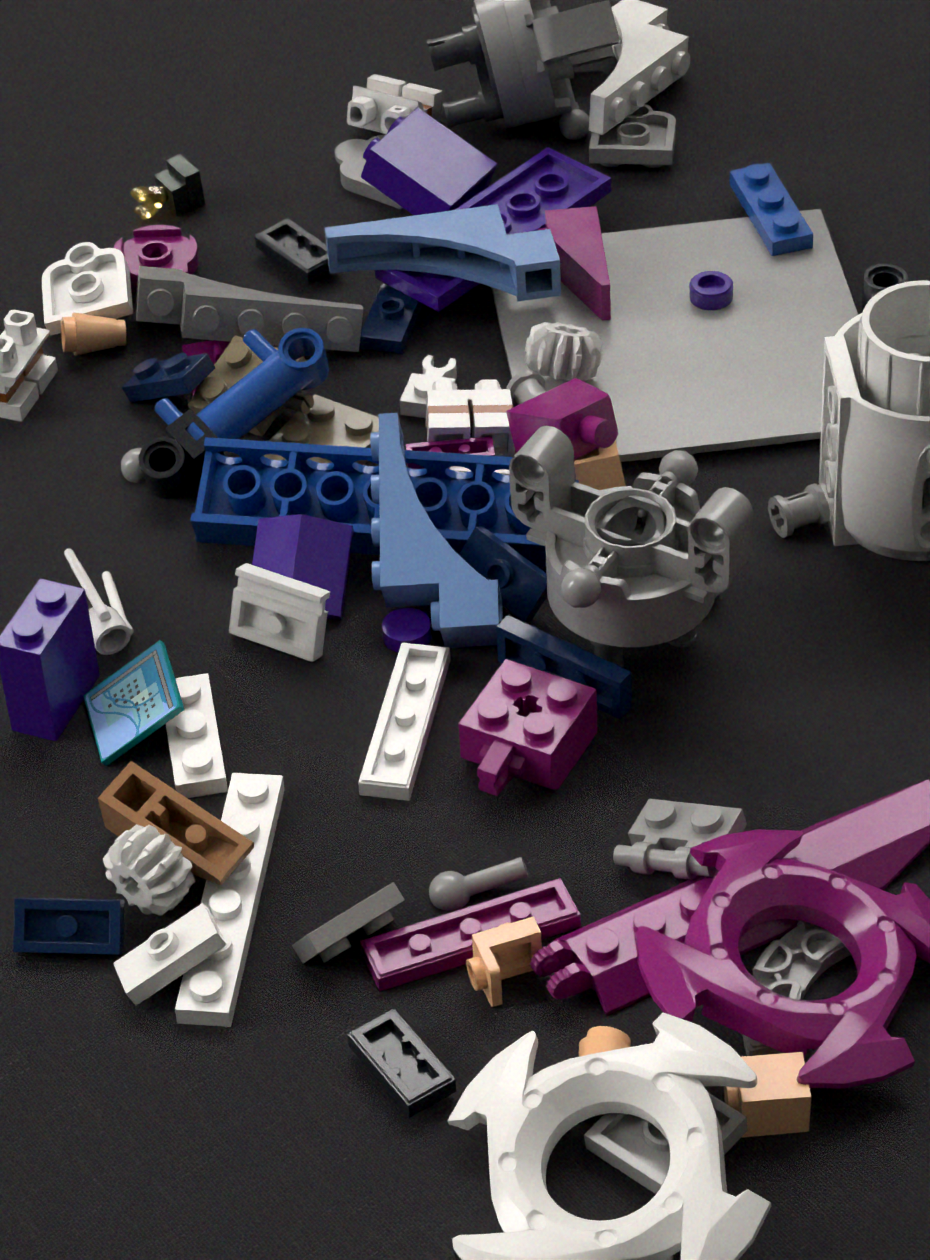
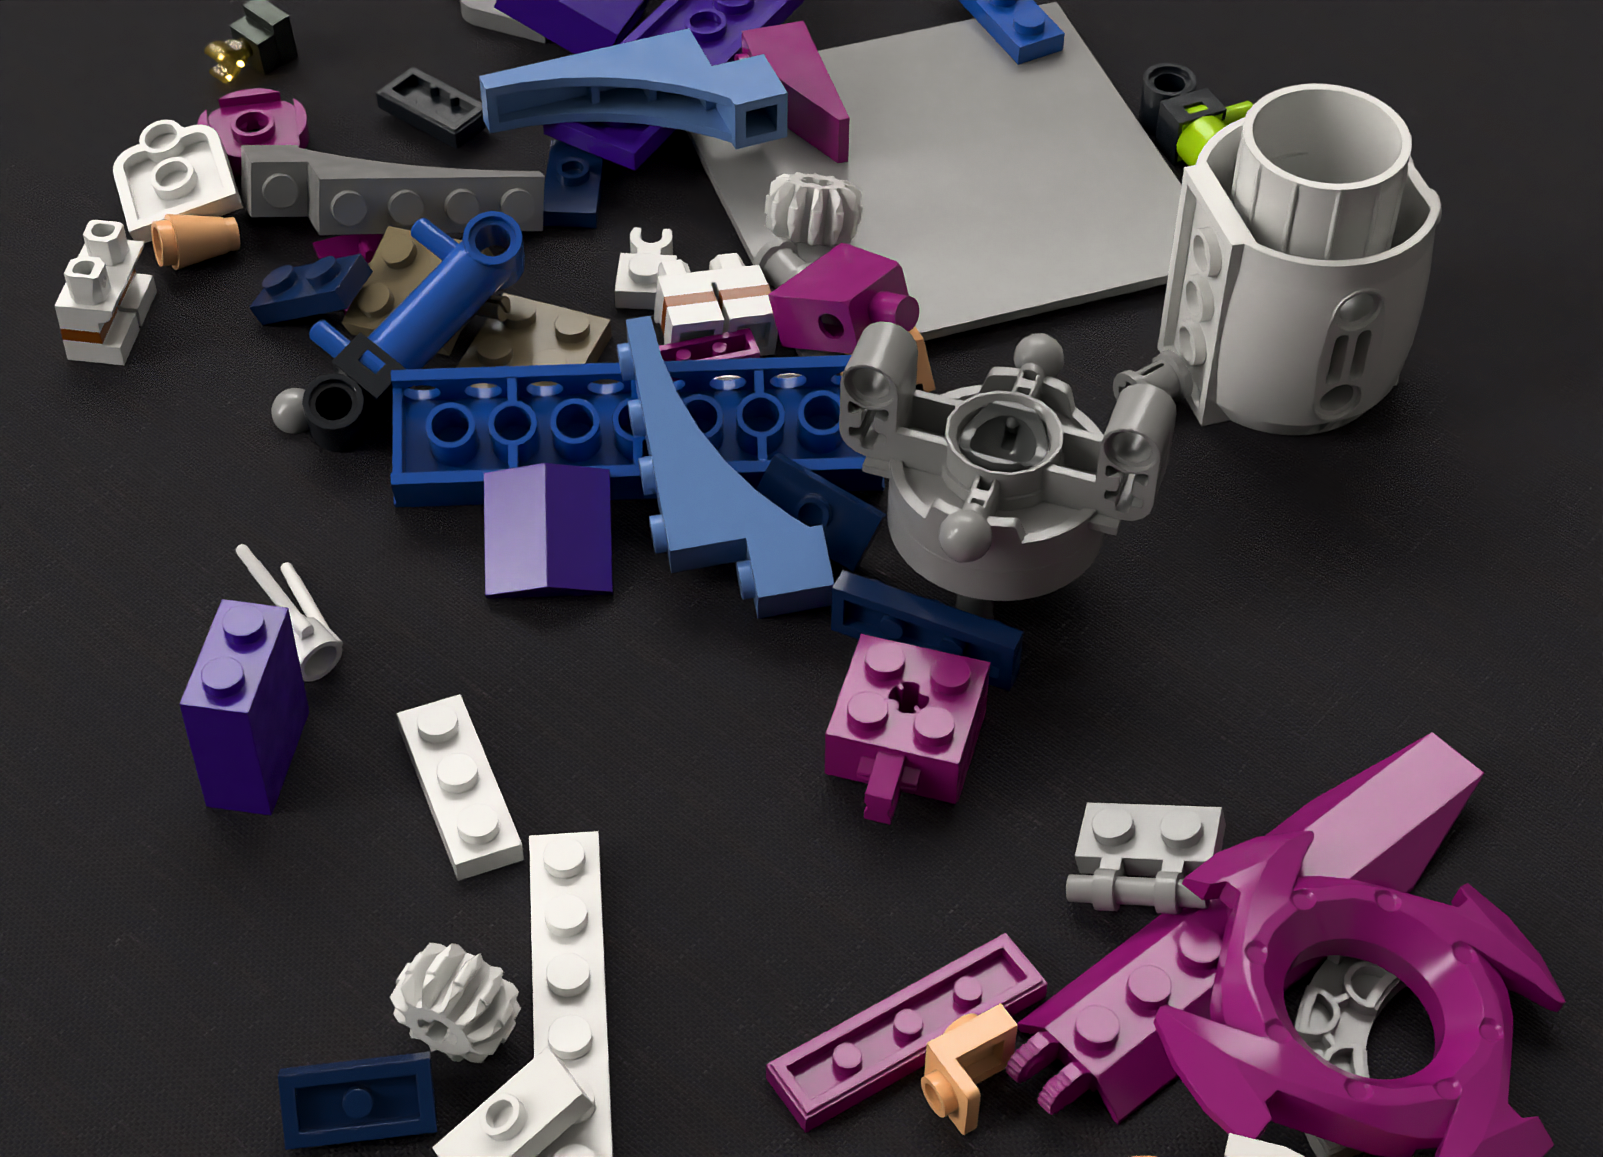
camera: 15 degrees left, 5 degrees up
piece [83,640,185,766] -> none
medium nougat slope [98,761,254,885] -> none
white plate [229,563,330,662] -> none
light grey plate [292,882,405,964] -> none
white tile [358,643,451,801] -> none
dark purple tile [382,608,432,653] -> none
light grey bar [429,857,529,911] -> none
dark purple tile [689,271,733,310] -> none

